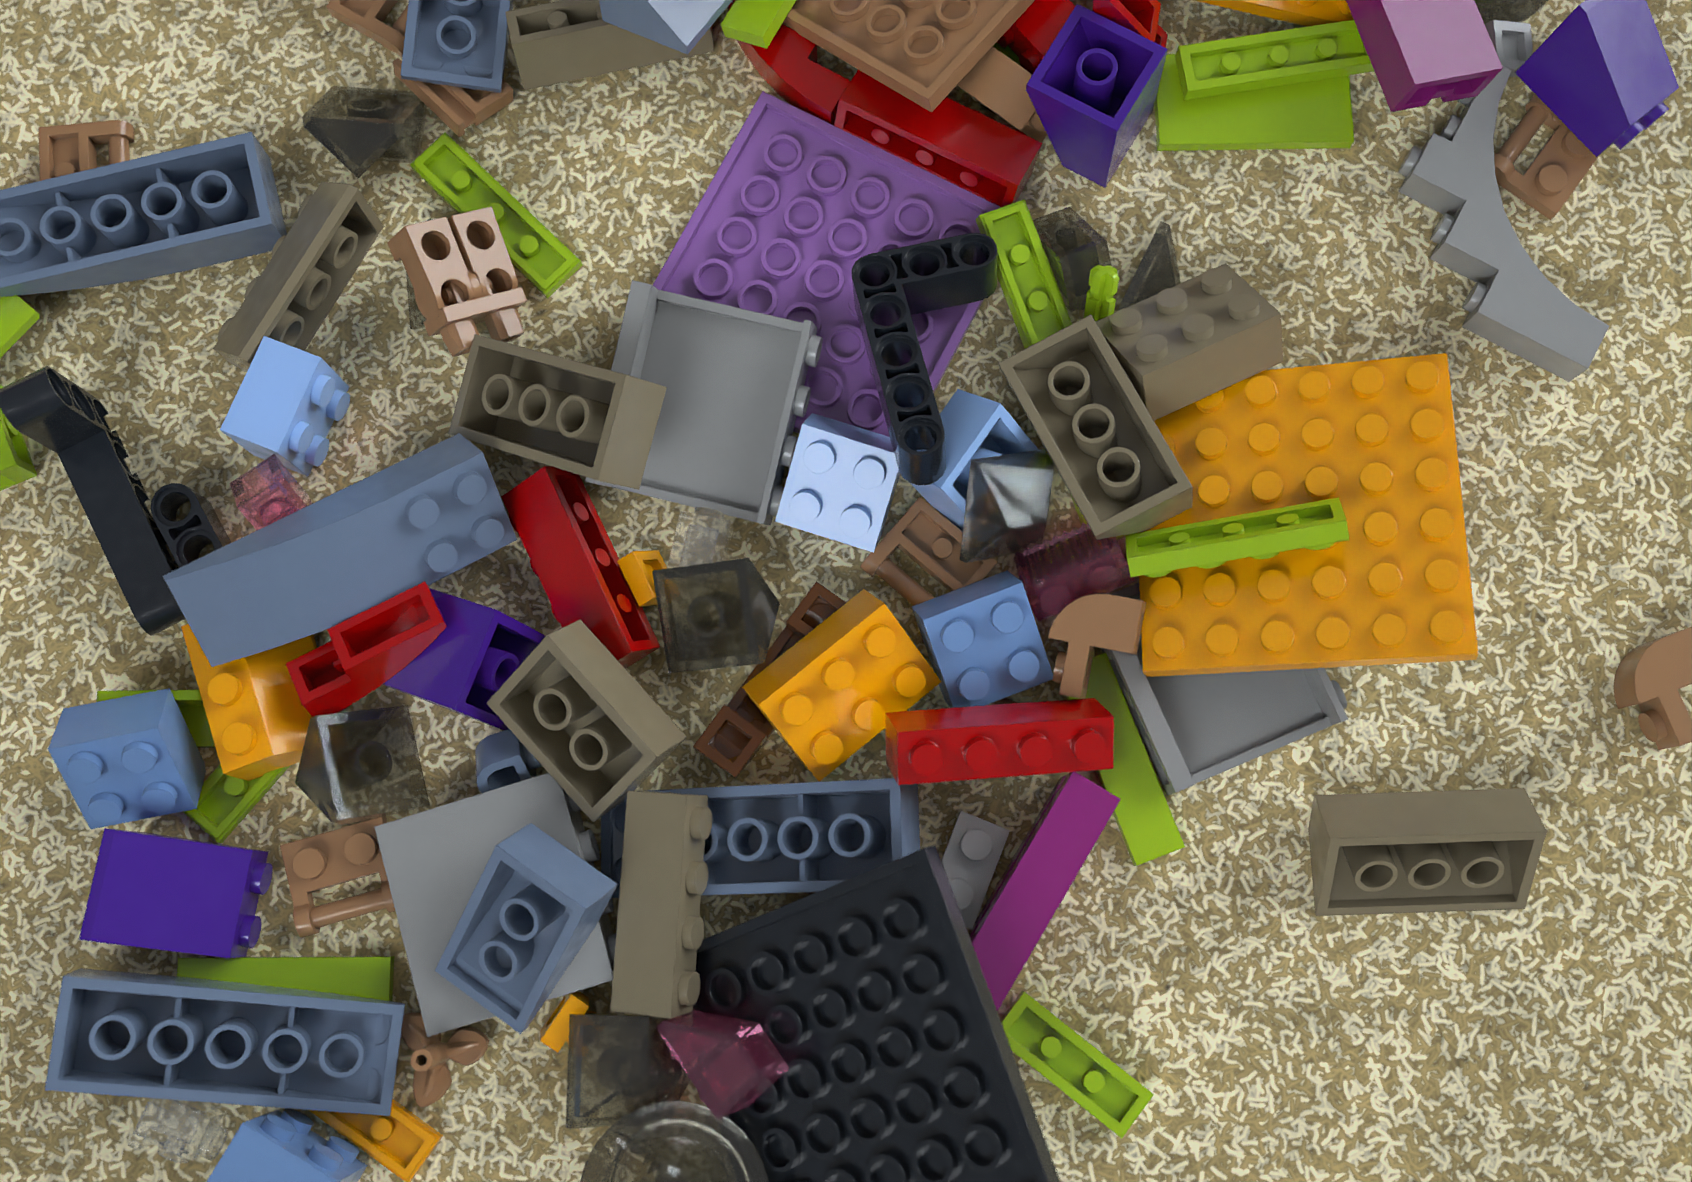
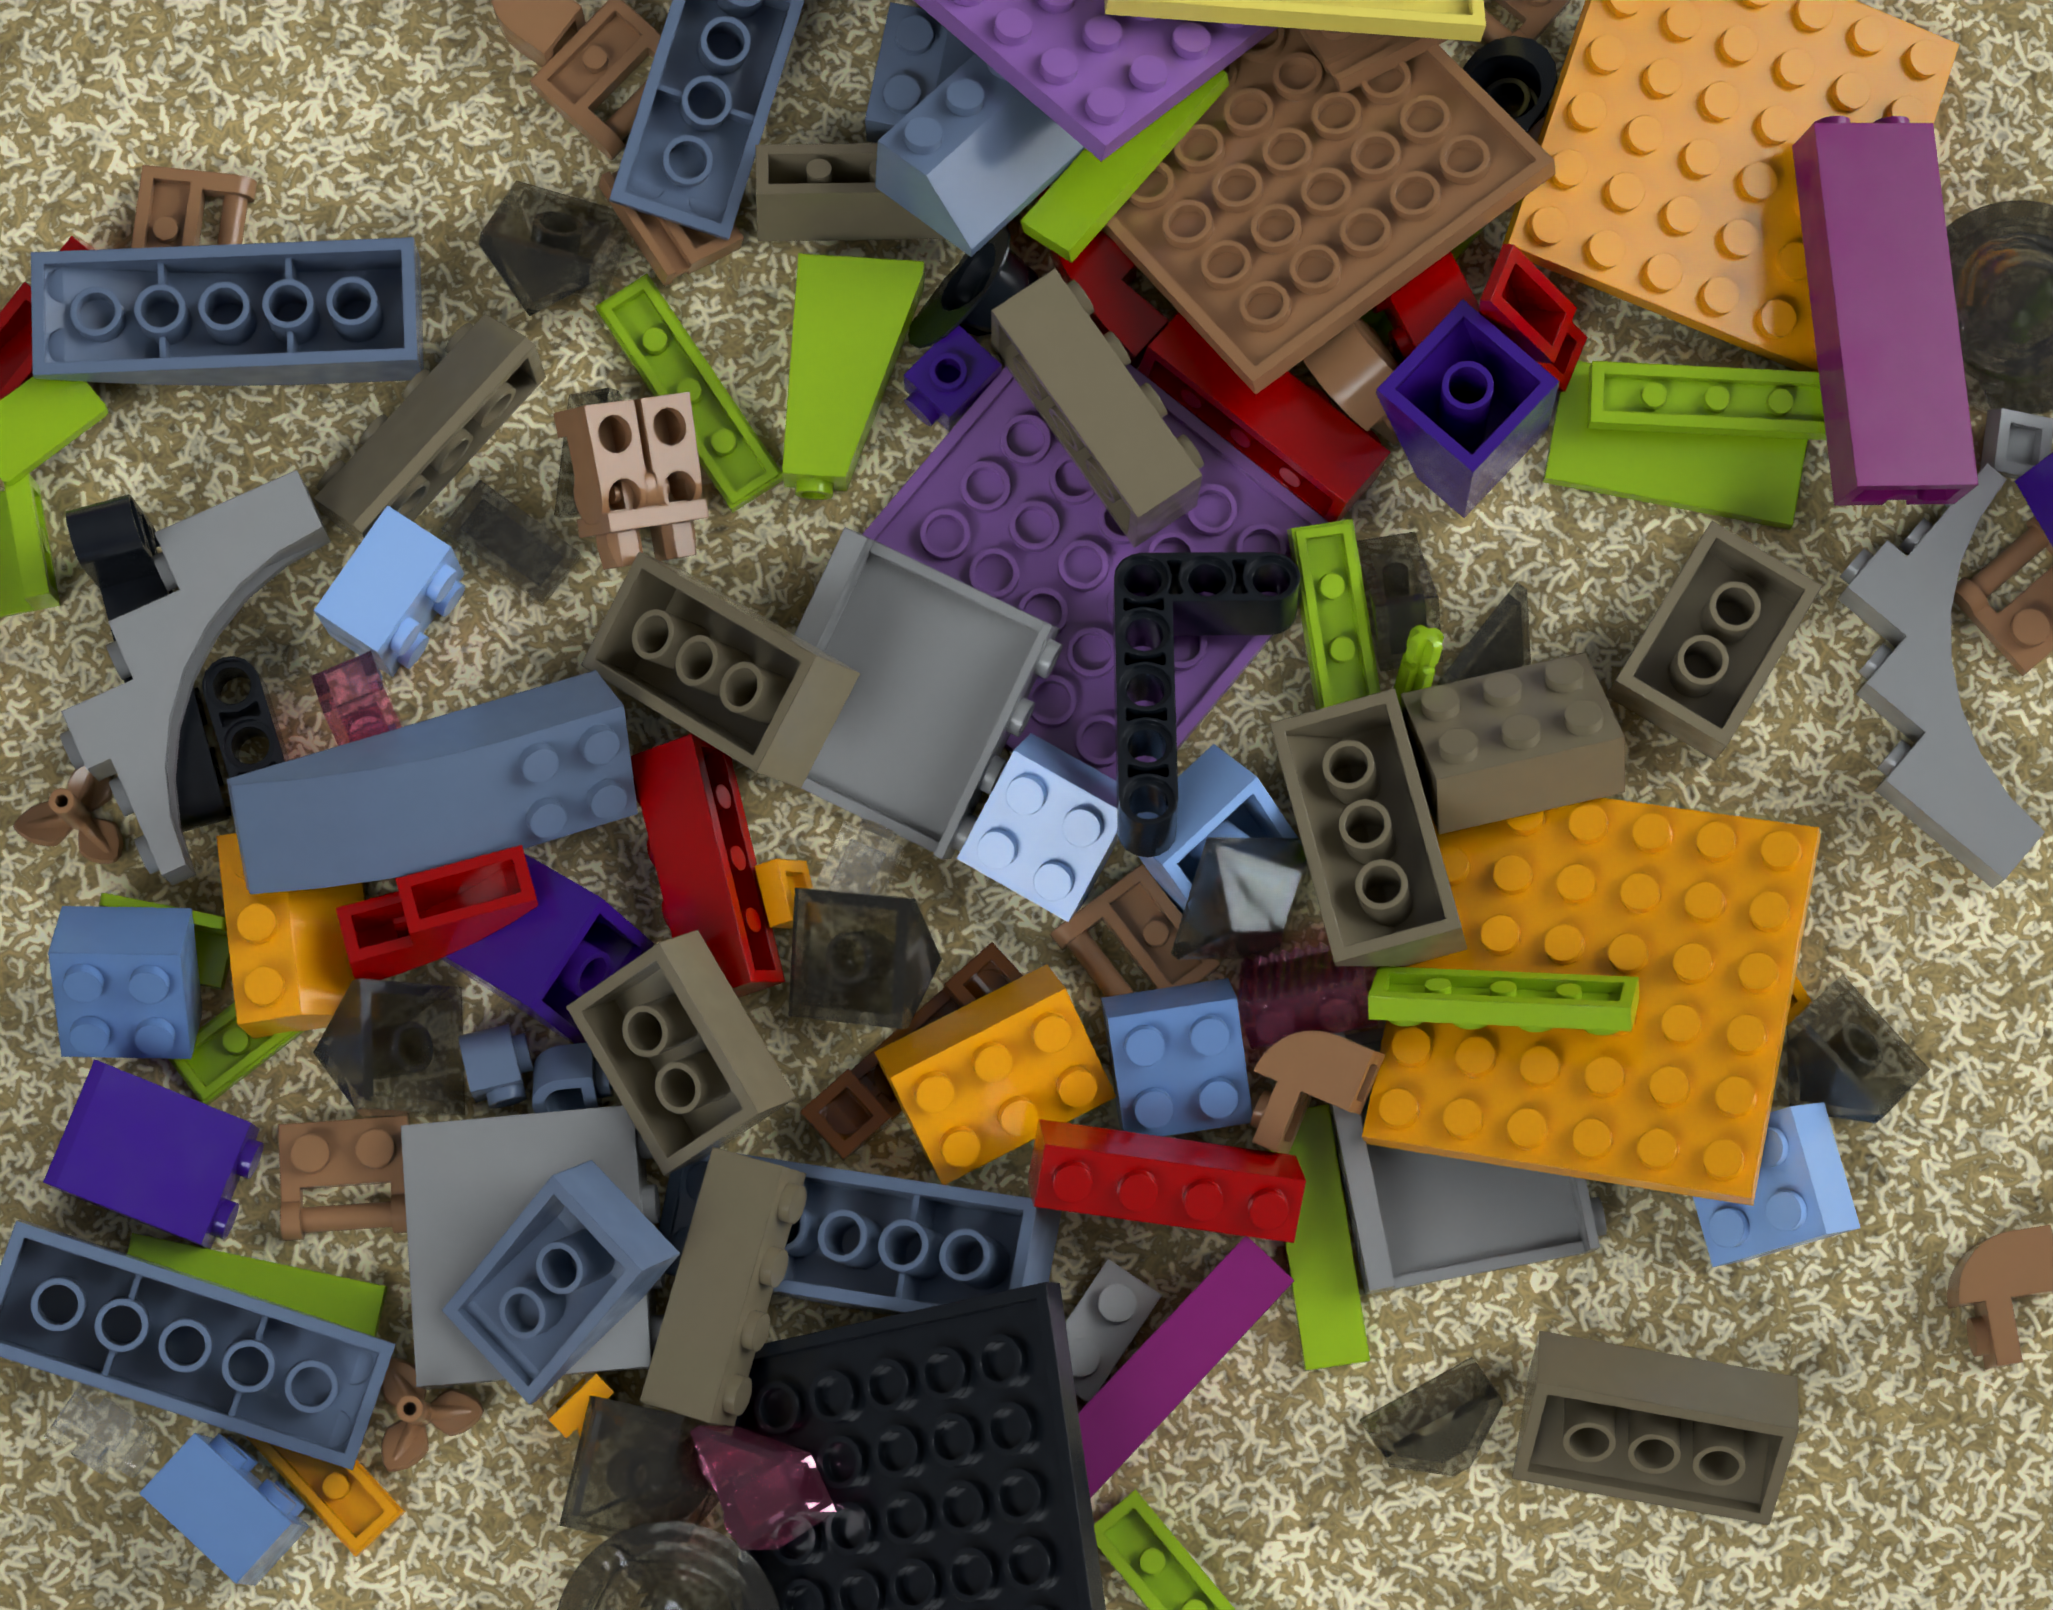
camera: 10 degrees right, 0 degrees up
none -> medium nougat plant [13,766,124,864]
none -> light grey arch [60,470,331,886]
none -> clear smoke tile [441,480,582,606]
none -> sand blue plate [458,1024,534,1108]
none -> lime slope [782,253,925,500]
none -> dark purple brick [903,325,1002,432]
none -> black piece [908,226,1039,349]
none -> dark tan brick [991,269,1204,548]
none -> clear smoke slope [1360,1357,1503,1476]
none -> dark tan brick [1606,521,1822,761]
none -> light blue brick [1693,1102,1861,1267]
none -> clear smoke slope [1781,974,1930,1124]

